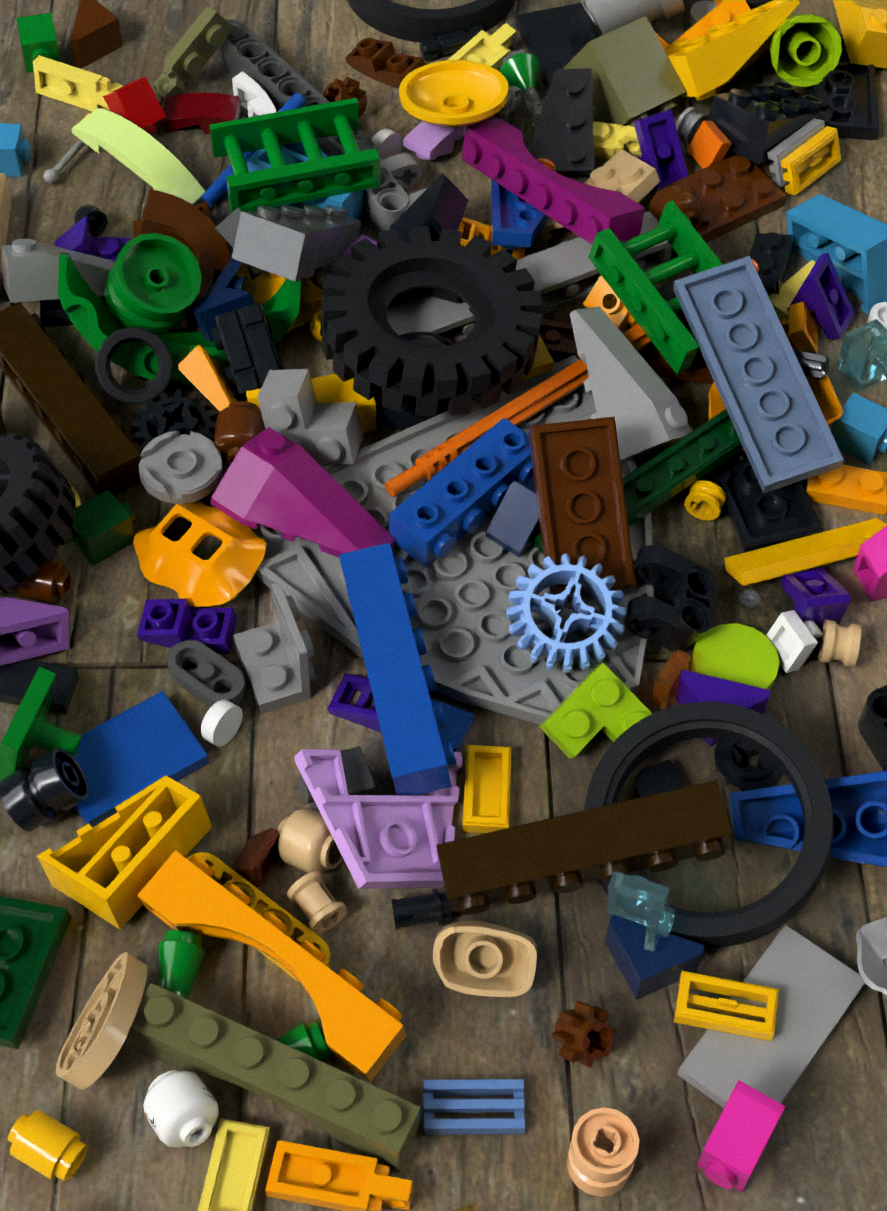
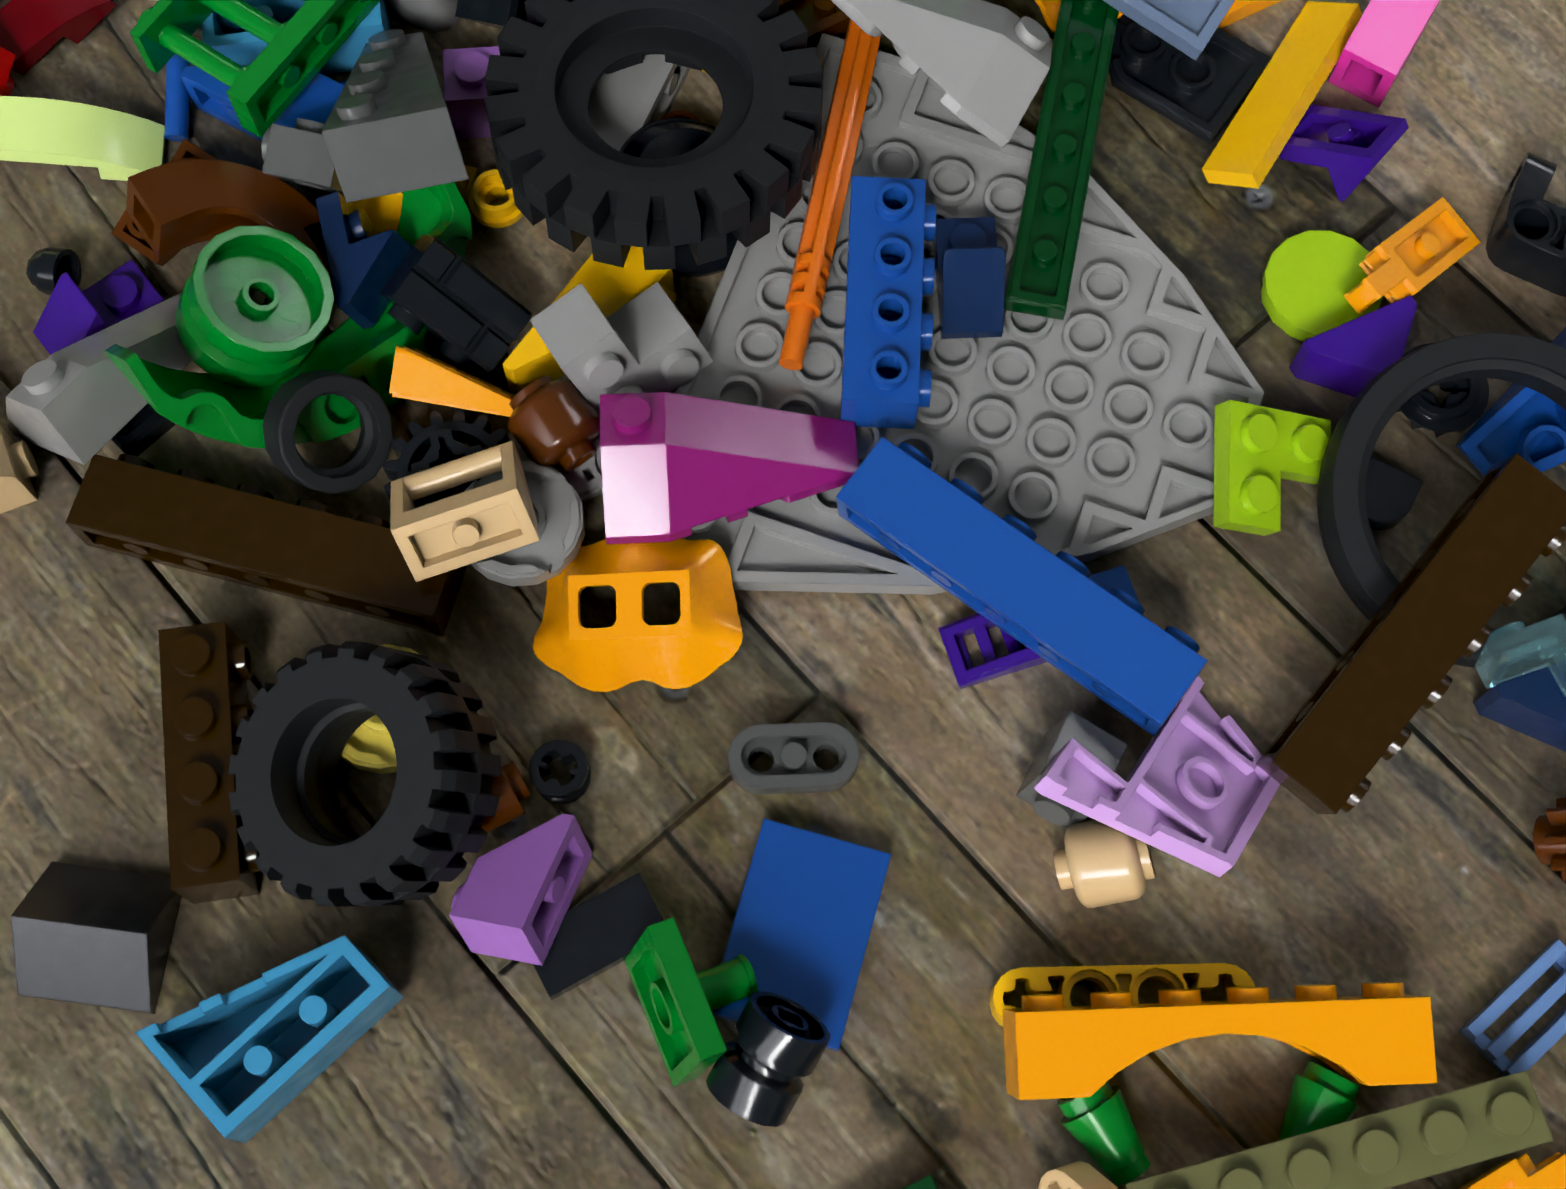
camera: 40 degrees left, 15 degrees up
yellow wedge [37,775,212,930] -> none
dark green brick [68,490,136,566] -> none
dark purple slope [137,599,238,653] -> none
white tile [201,699,243,747] -> none
copper slope [231,828,279,888] -> none
light grey bracket [233,582,316,714] -> none
tan bush [286,871,347,935] -> none
black pin [391,888,452,930] -> none
tan piece [433,921,537,997] -> none
yellow tile [462,745,511,834] -> none
light blue gear [506,553,627,673] -> none
reddish brown tile [528,416,636,595] -> none
black piece [624,545,718,653] -> none
clear orange tile [651,649,691,709] -> none
yellow bush [684,480,726,521] -> none
white tile [766,610,823,673] -> none
tan wheel [818,619,862,667] -> none
none -> tan tile [390,440,540,582]
none -> black bush [529,740,591,804]
none -> light orange hinge [1344,197,1481,315]

